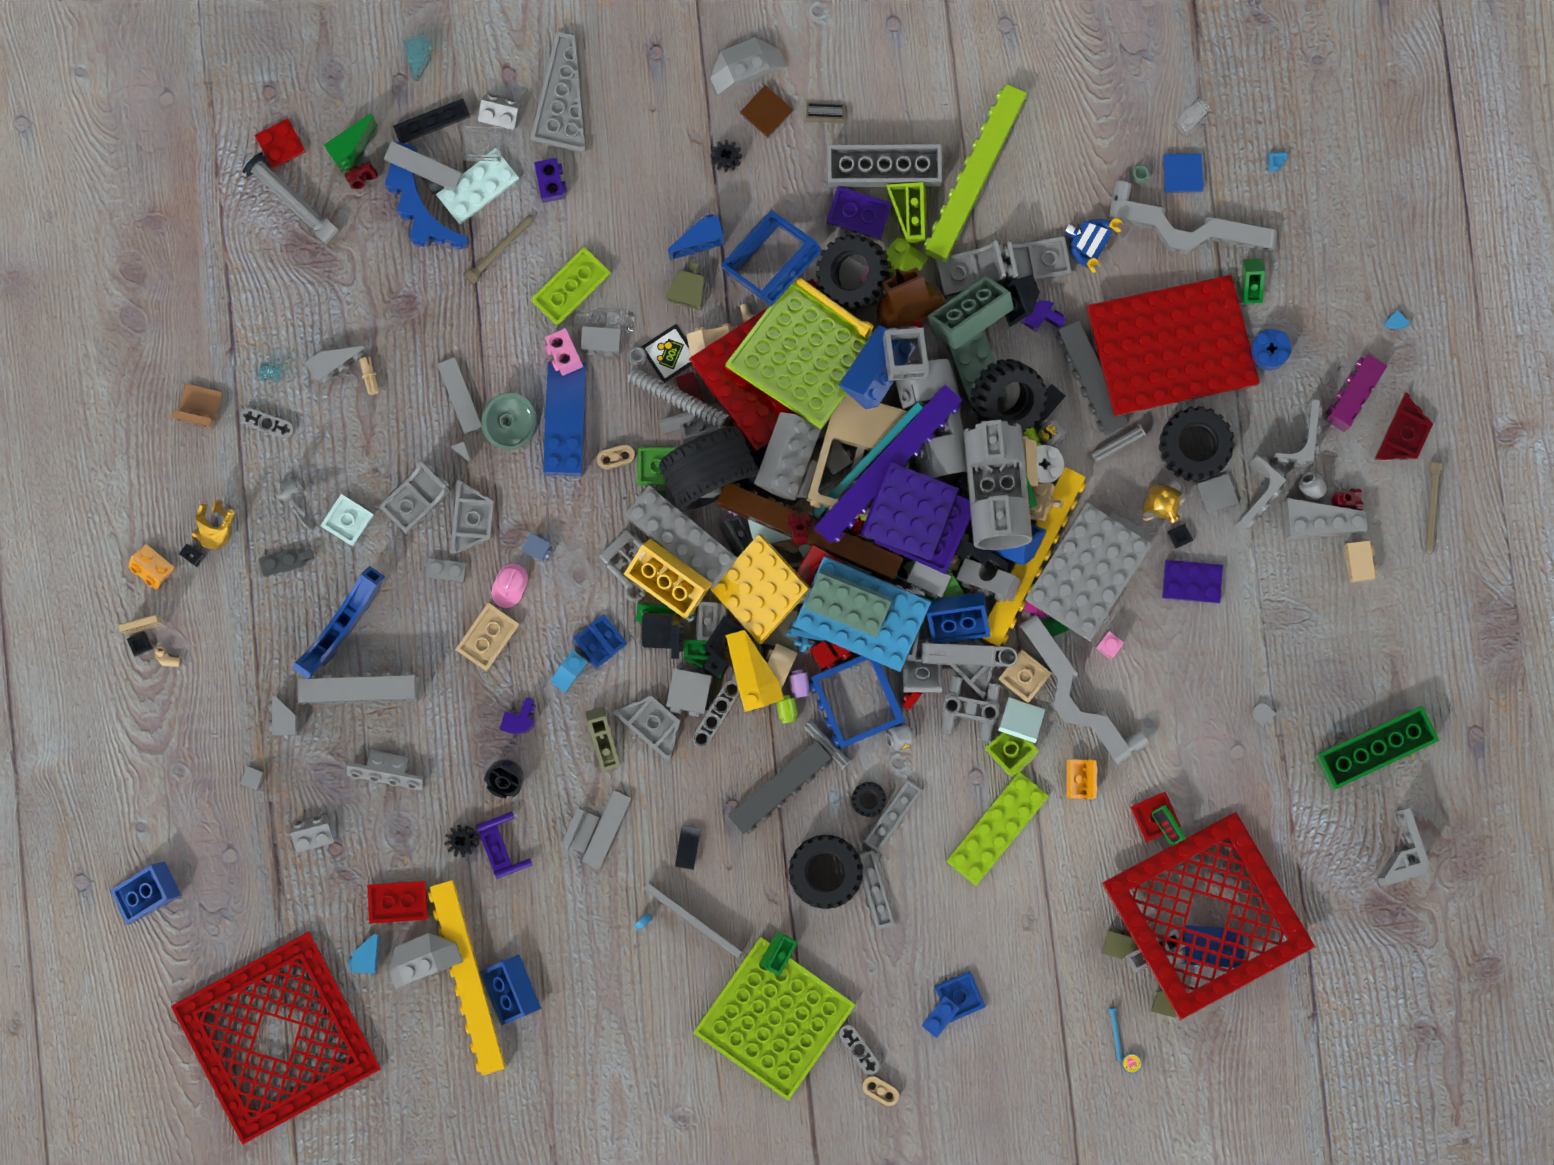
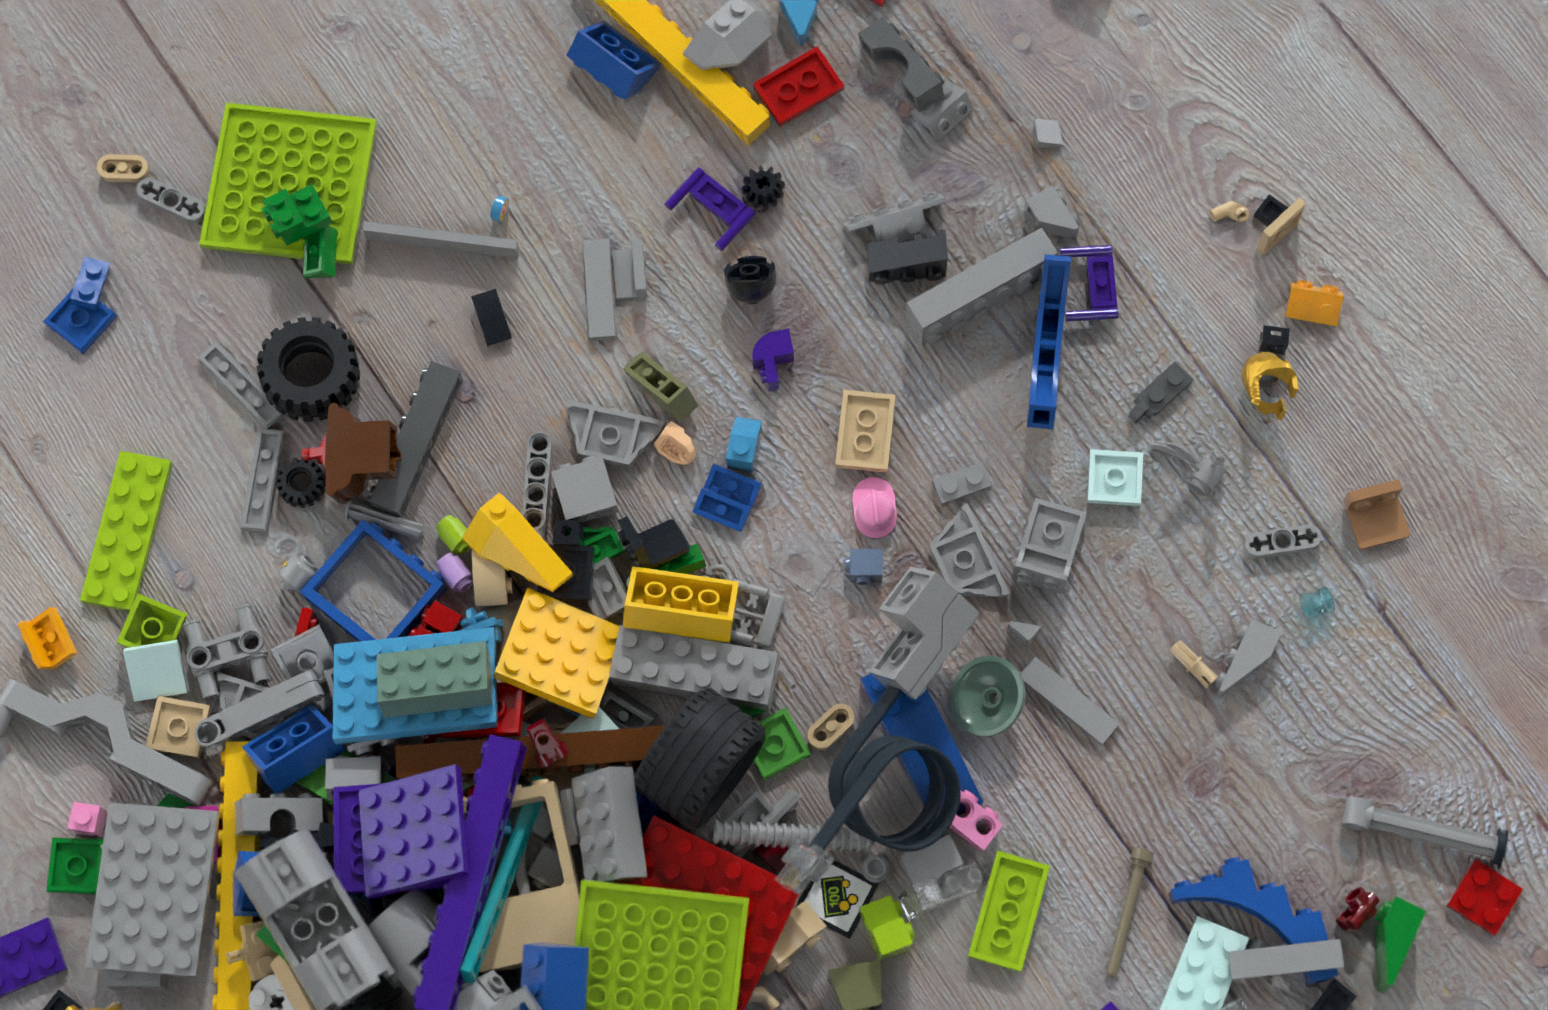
camera: 155 degrees right, 10 degrees down
none -> green plate [46,837,104,895]
none -> green plate [261,184,333,246]
none -> reddish brown piece [301,403,402,504]
none -> light nougat rock [654,421,696,465]
none -> piece [775,566,980,895]
none -> dark grey arch [858,17,944,113]
none -> lime brick [859,895,915,961]
none -> black wedge [867,230,948,284]
none -> dark purple plate [1060,245,1119,322]

